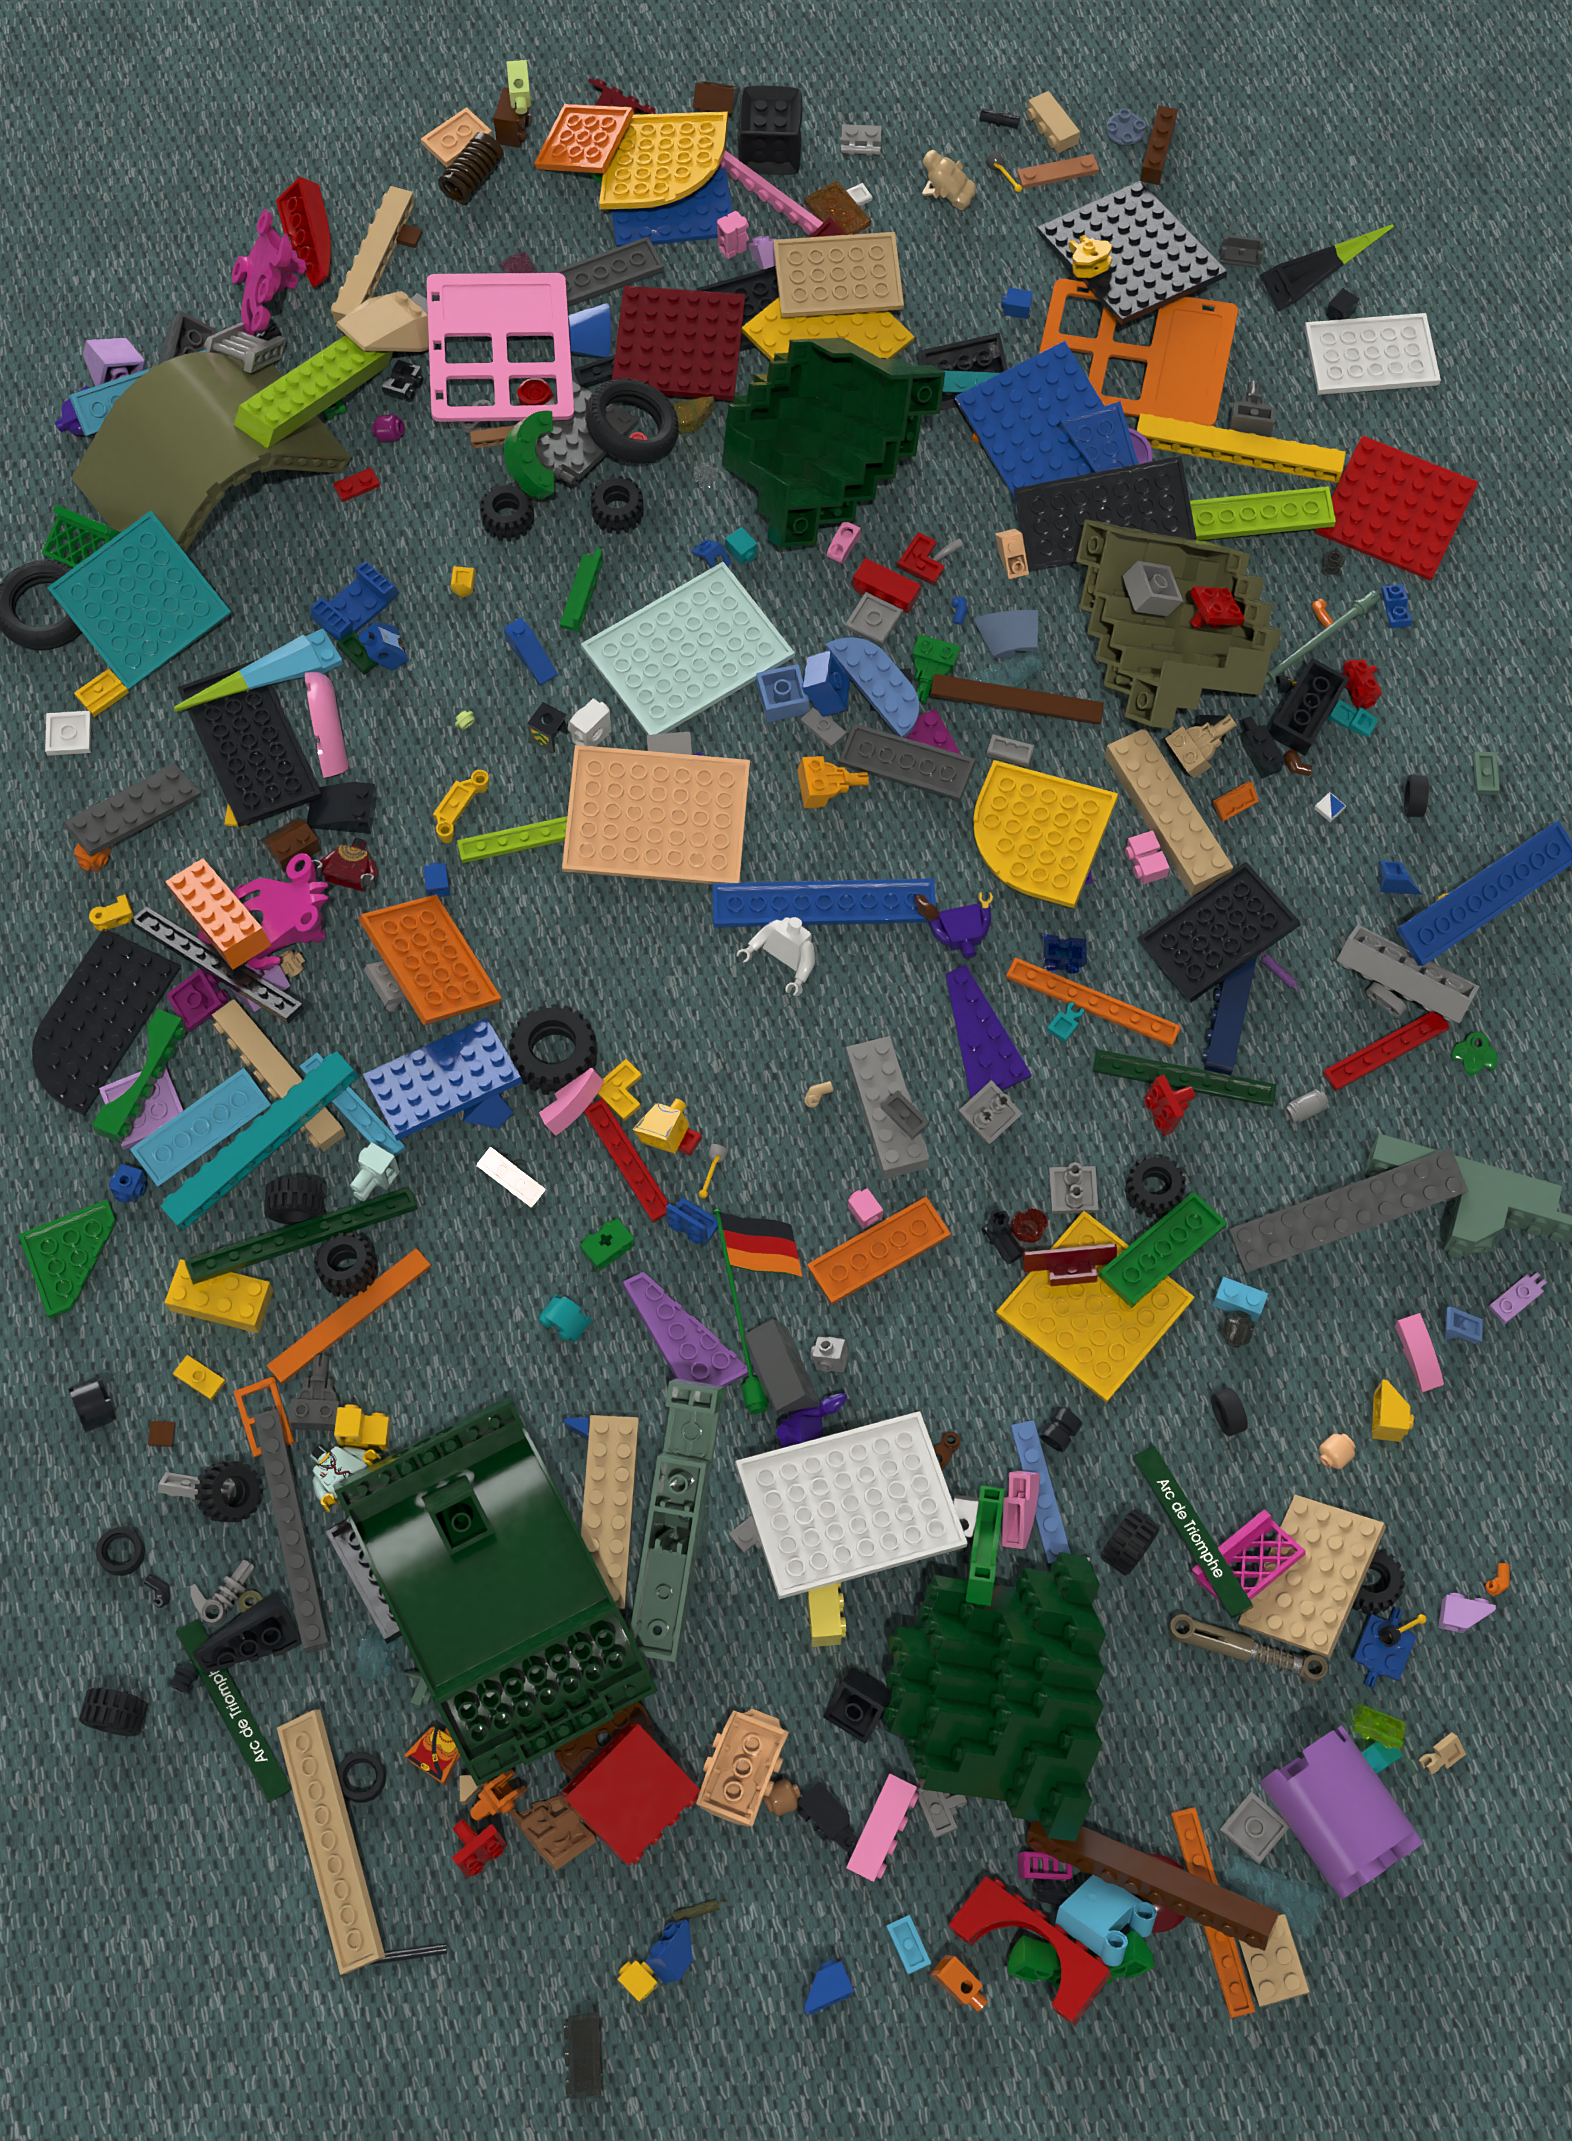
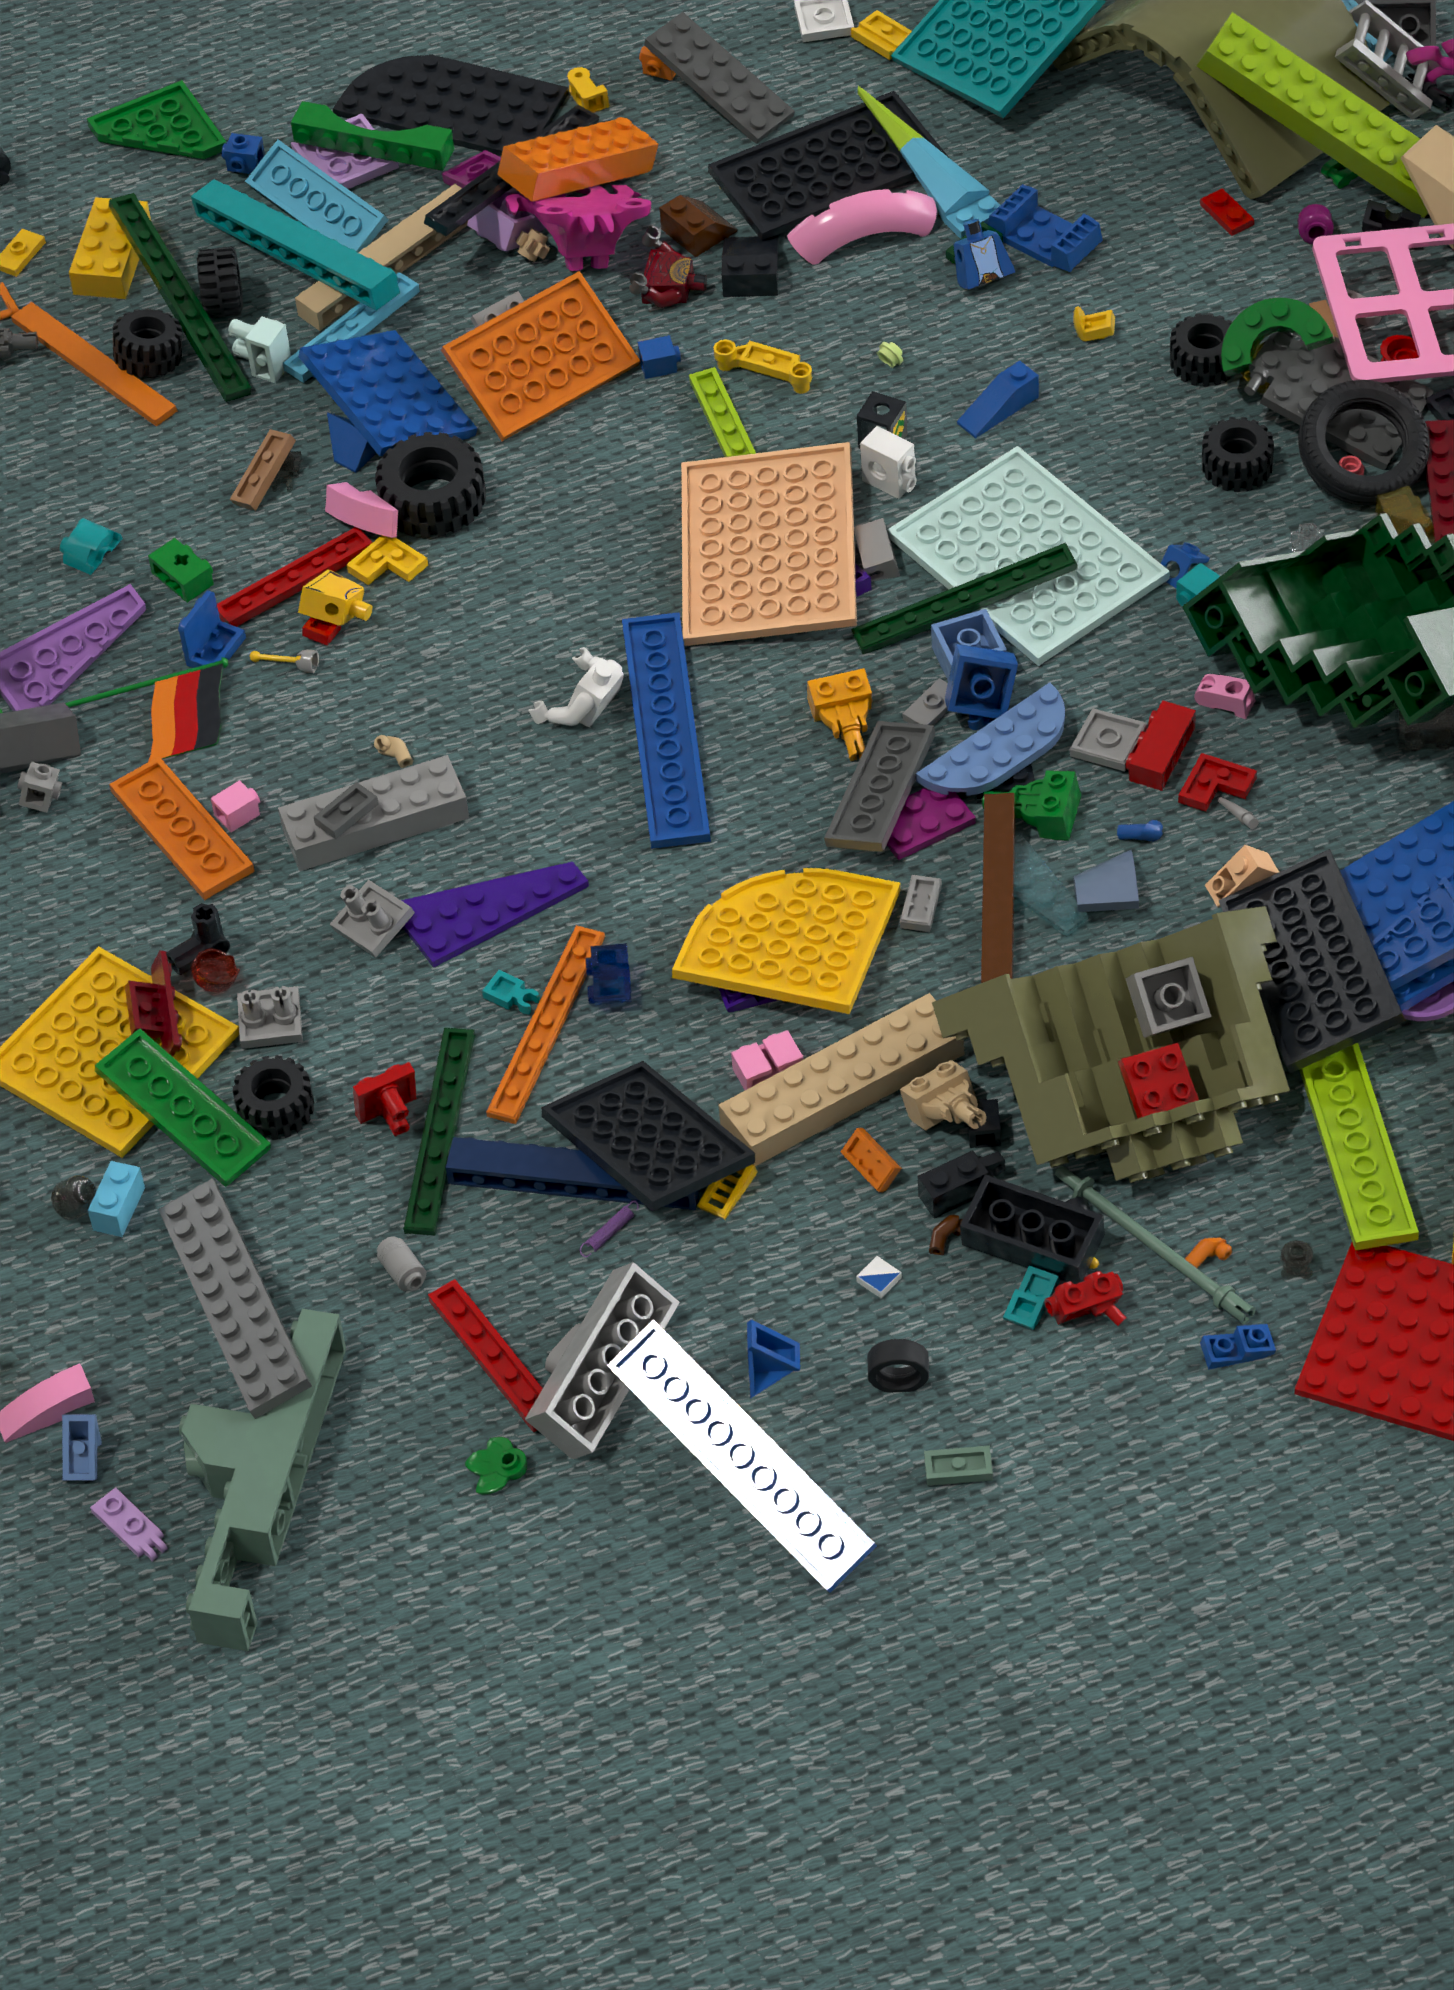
camera: 90 degrees right, 15 degrees down
green fence [559,548,604,632] -> none
dark purple torso [915,892,993,959] -> none
none -> dark green tile [851,542,1078,655]

